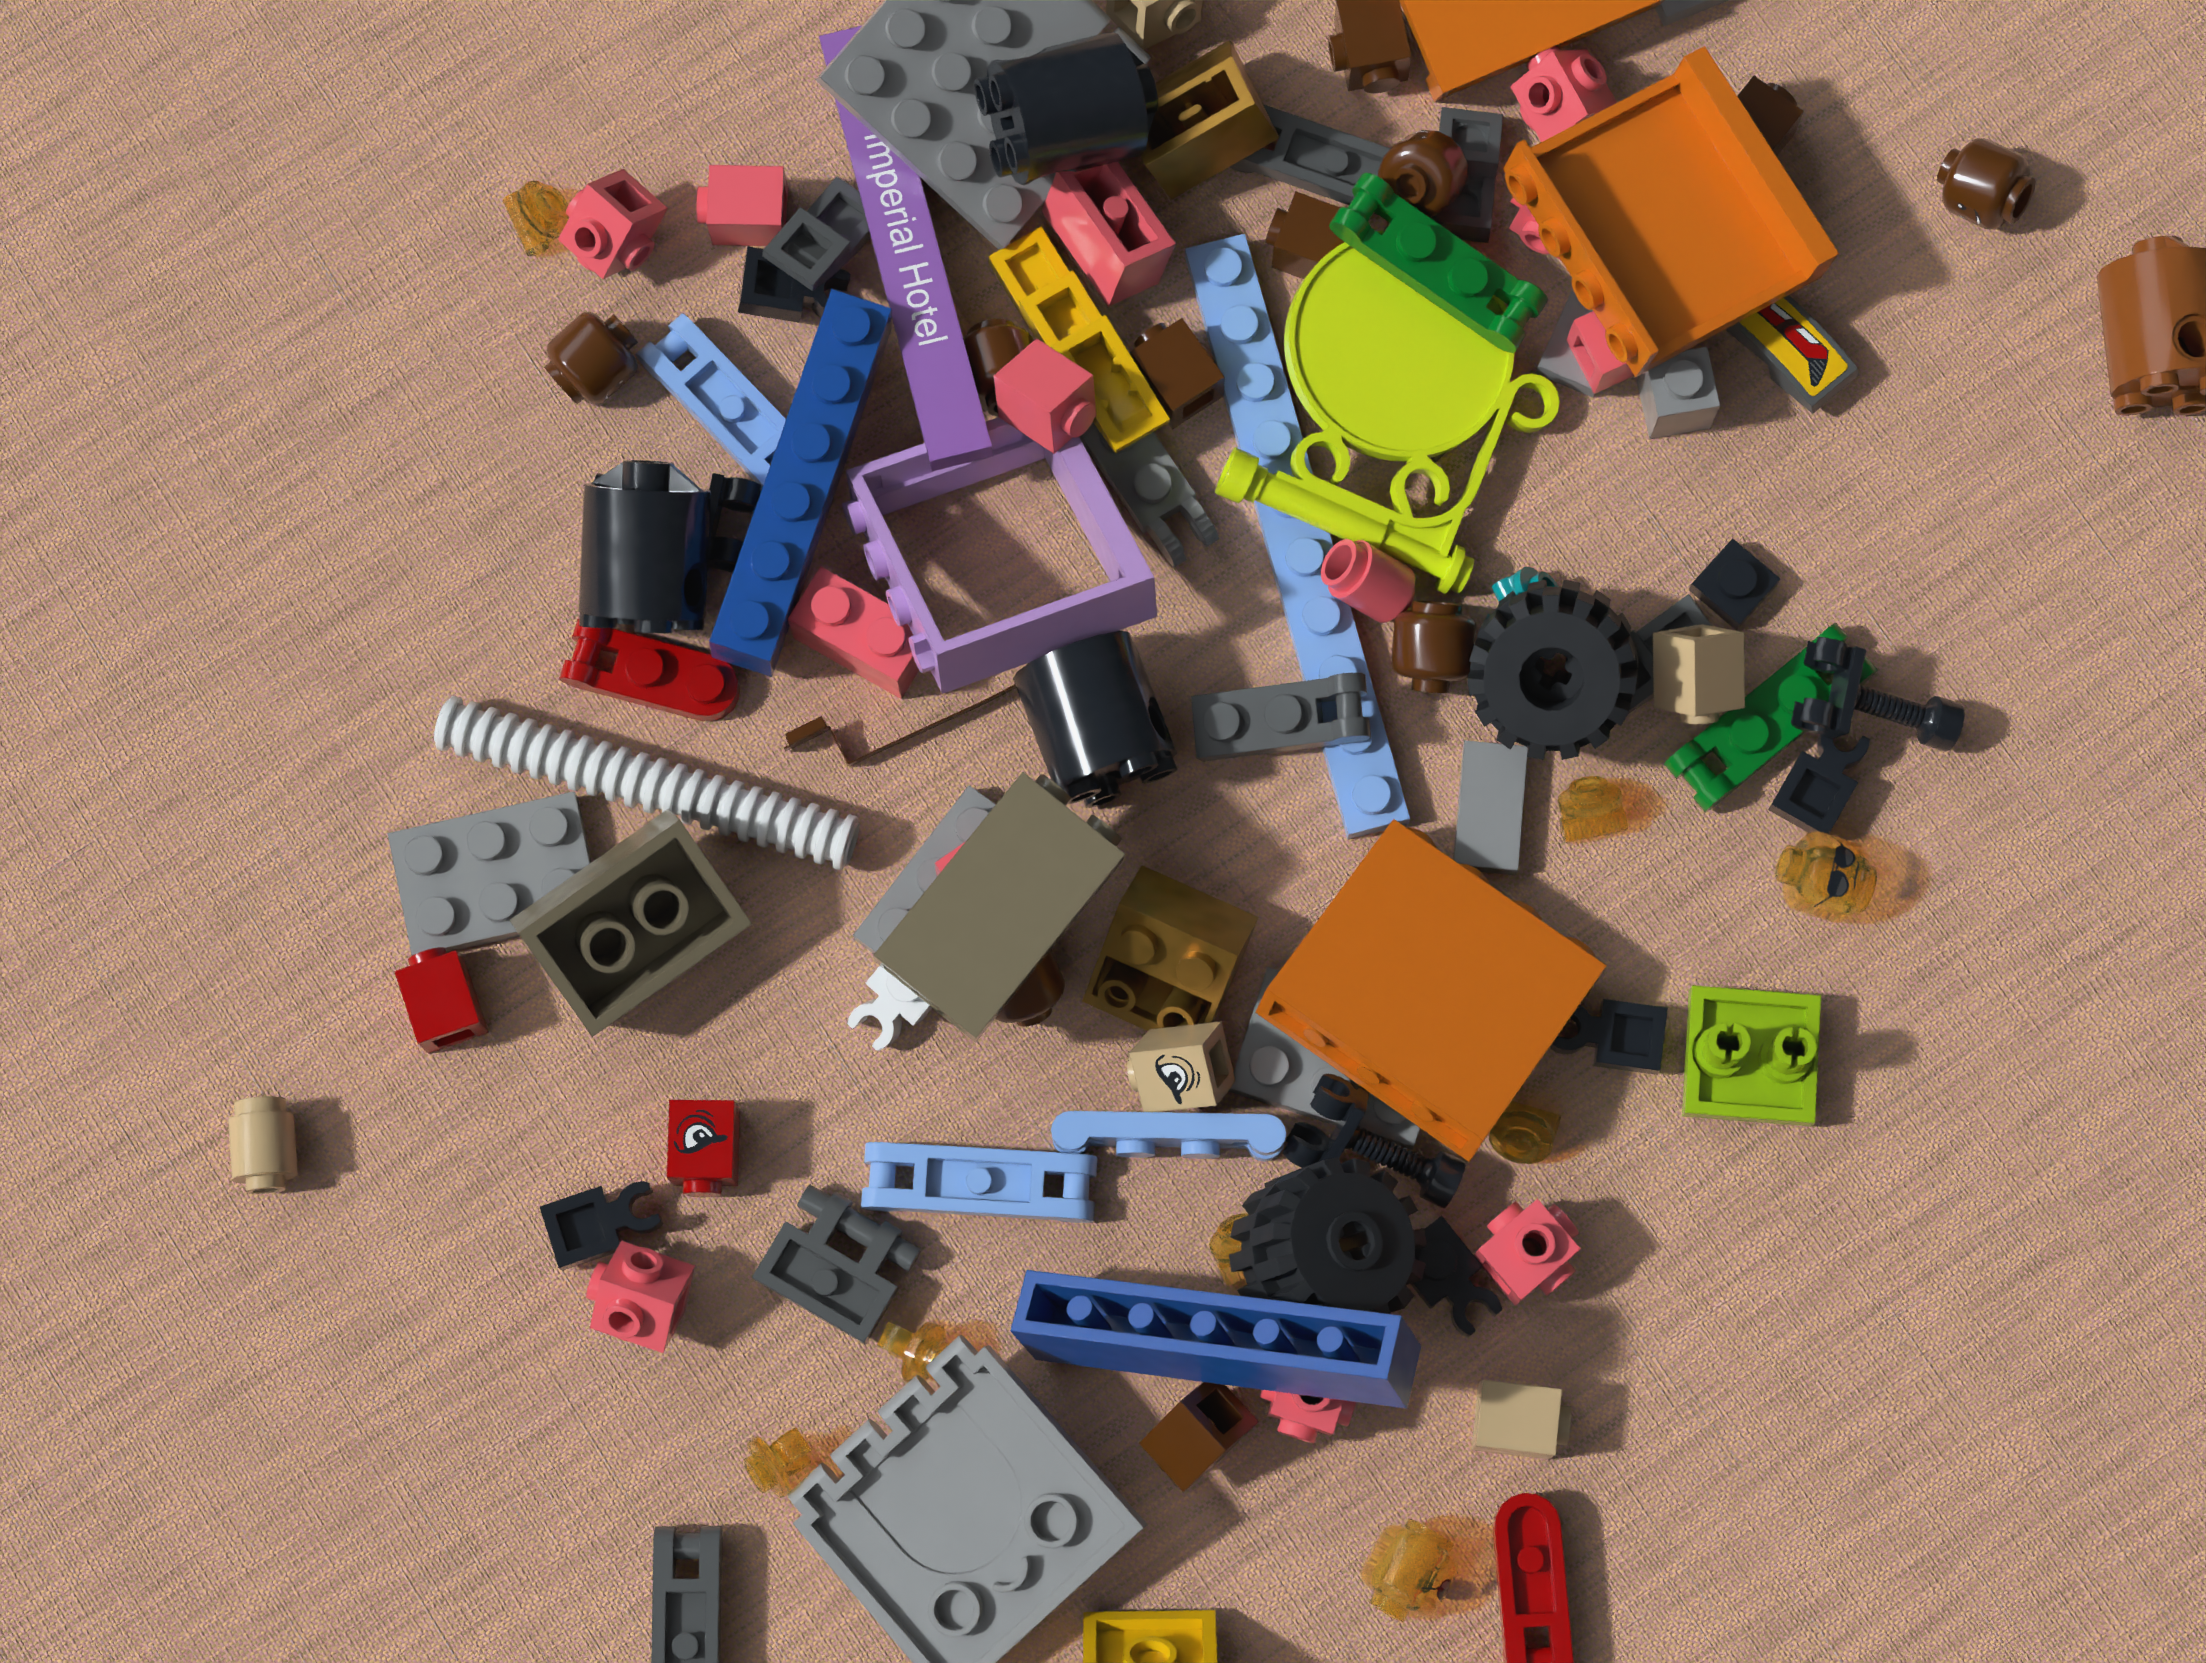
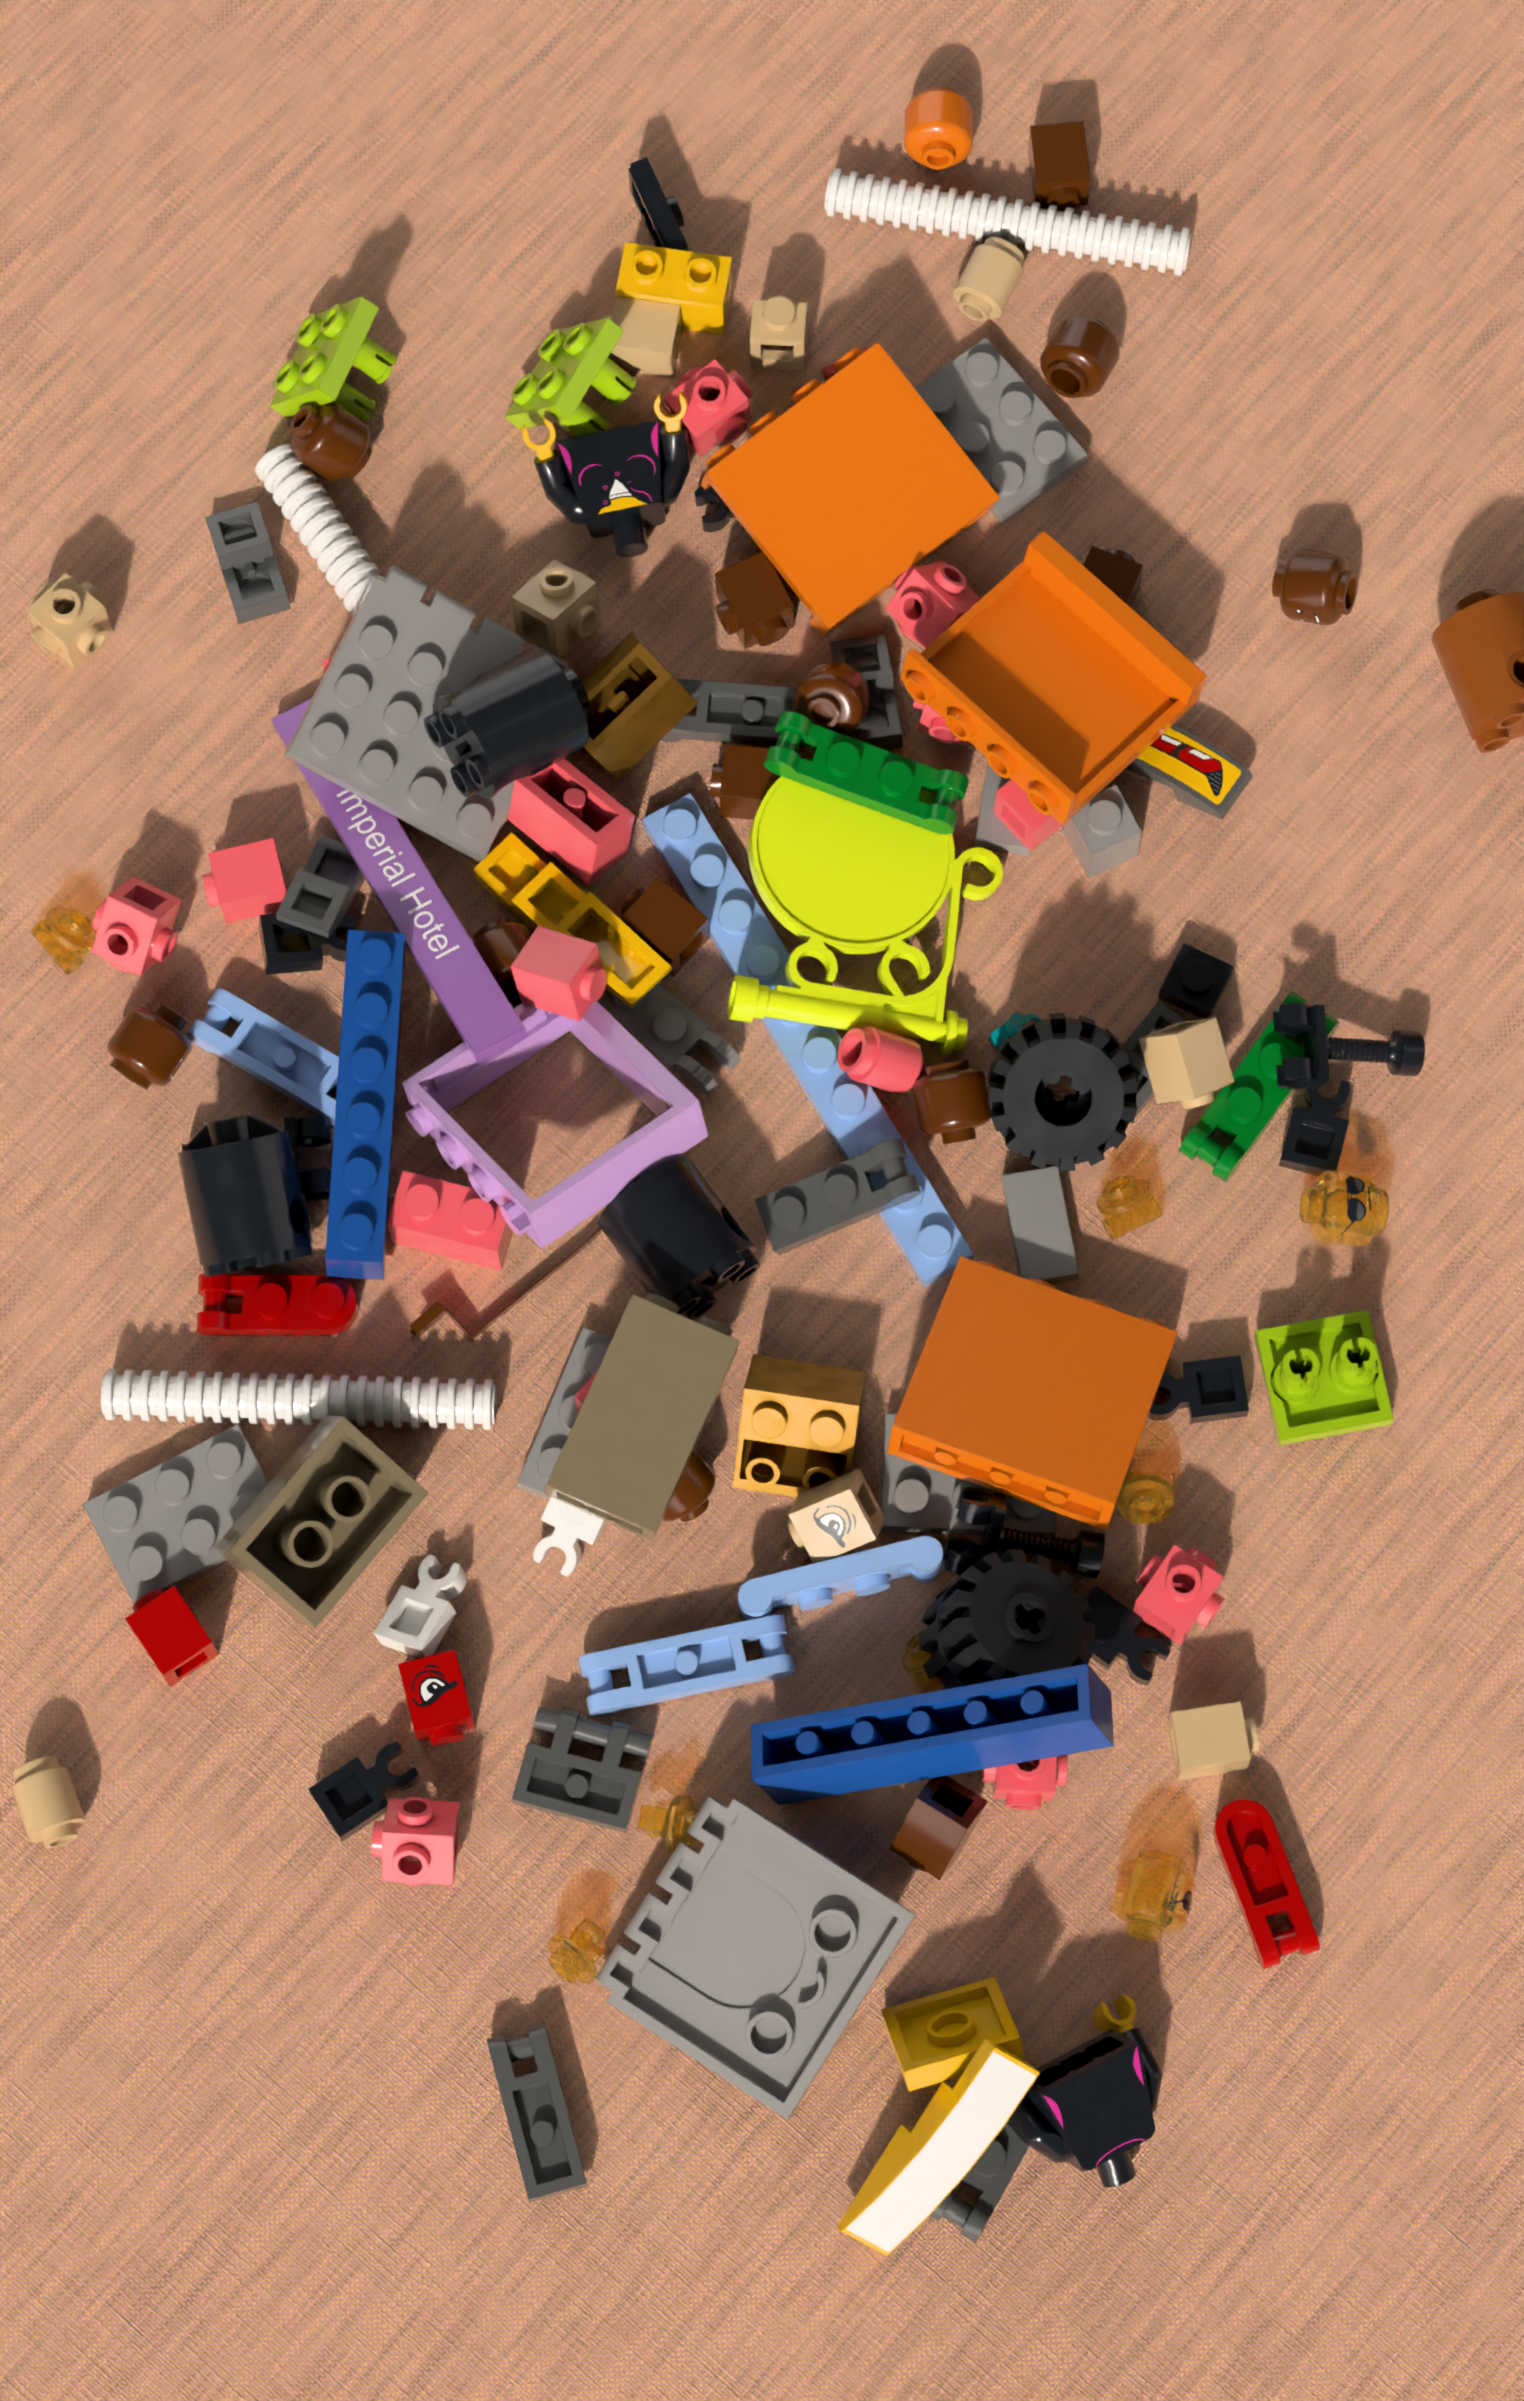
camera: 15 degrees left, 5 degrees down
none -> white plate [373,1554,467,1658]

